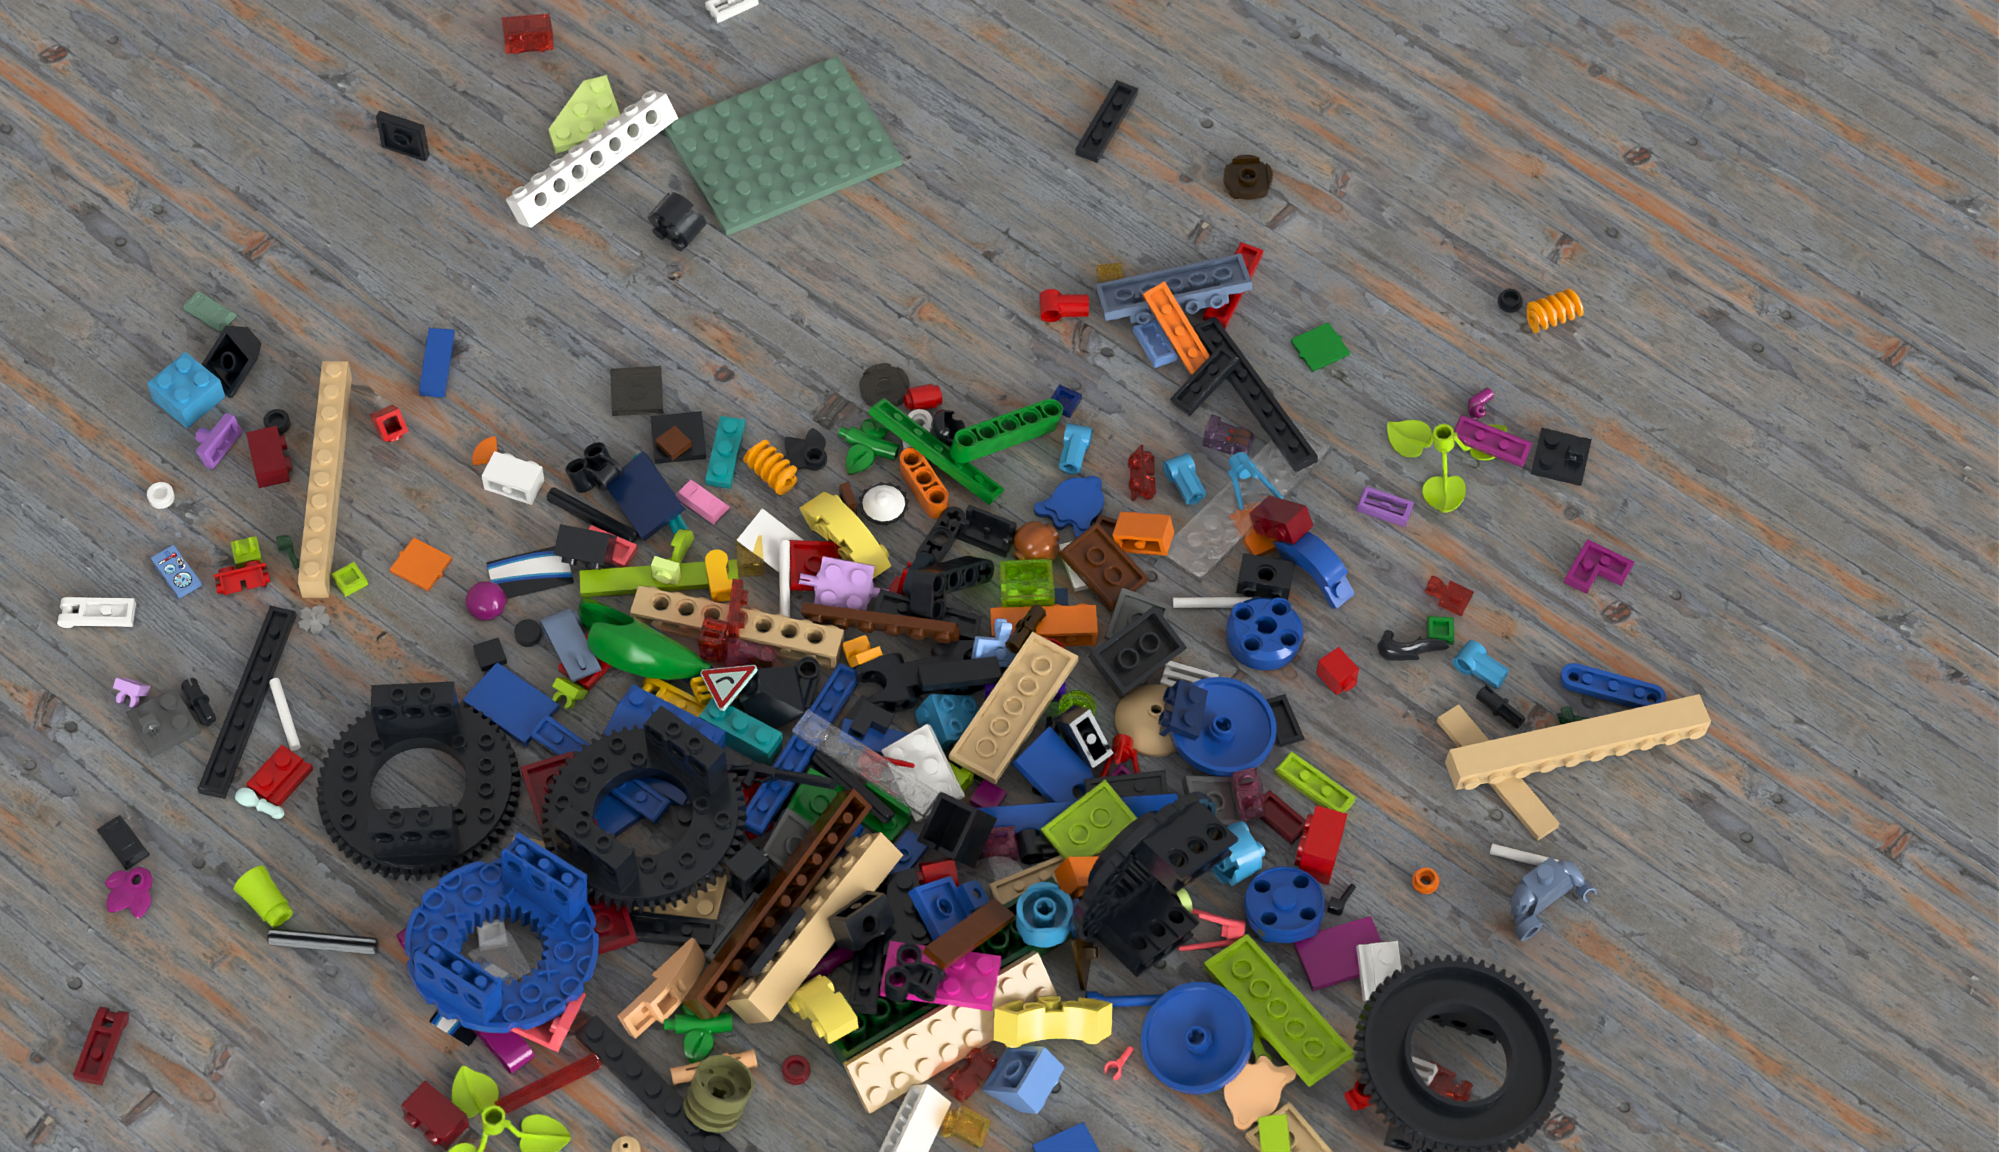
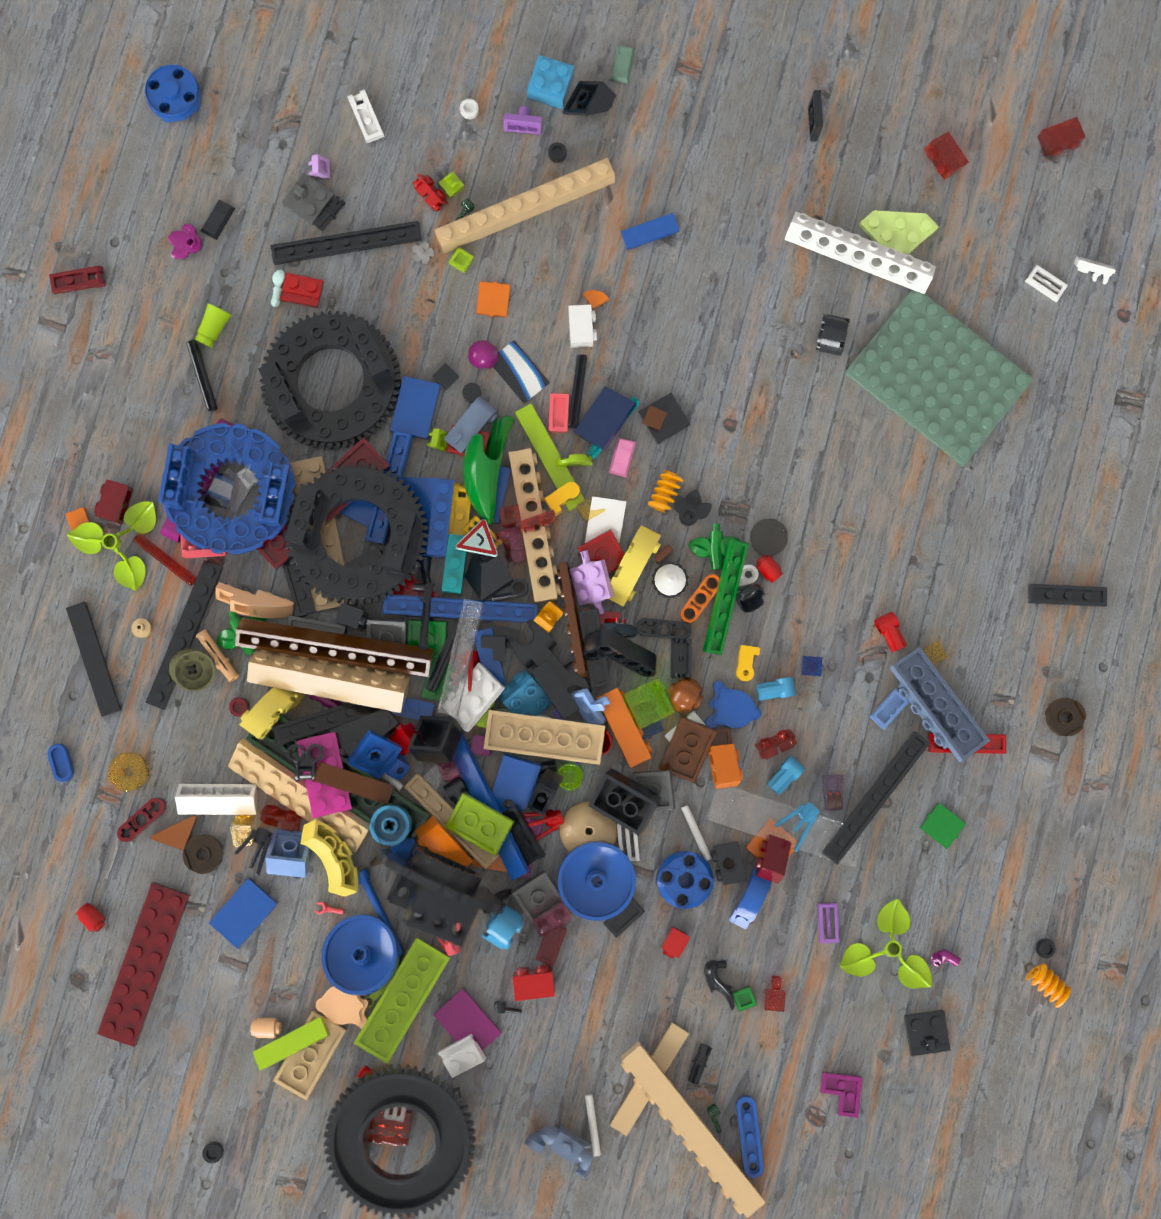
camera: 65 degrees right, 25 degrees up
medium blue tile [151,545,202,599] -> none
dark red brick [246,426,293,488] -> none
white bar [269,678,301,751] -> none
red brick [369,404,409,442] -> none
black brick [554,524,617,570] -> none
black piece [565,442,623,493] -> none
clear smoke tile [610,366,664,416] -> none
yellowish green plate [651,556,681,585] -> none
teal plate [705,416,746,489] -> none
black tile [738,906,806,978] -> none
white bar [779,540,790,618] -> none
black brick [827,890,896,951] -> none
green beam [950,399,1063,463] -> none
dark brown pin [1005,604,1046,654] -> none
orange plate [1142,281,1210,376] -> none
dark blue bracket [1158,679,1208,741] -> none
black tile [1170,345,1241,417] -> none
blue piece [1244,866,1325,943] -> none
lime tile [1274,751,1356,813] -> none
orange plate [1412,867,1440,894] -> none
dark azure piece [1453,640,1510,689] -> none
magenta tile [1454,415,1532,468] -> none
none -> black plant [235,827,273,876]
none -> yellow leg [736,645,760,681]

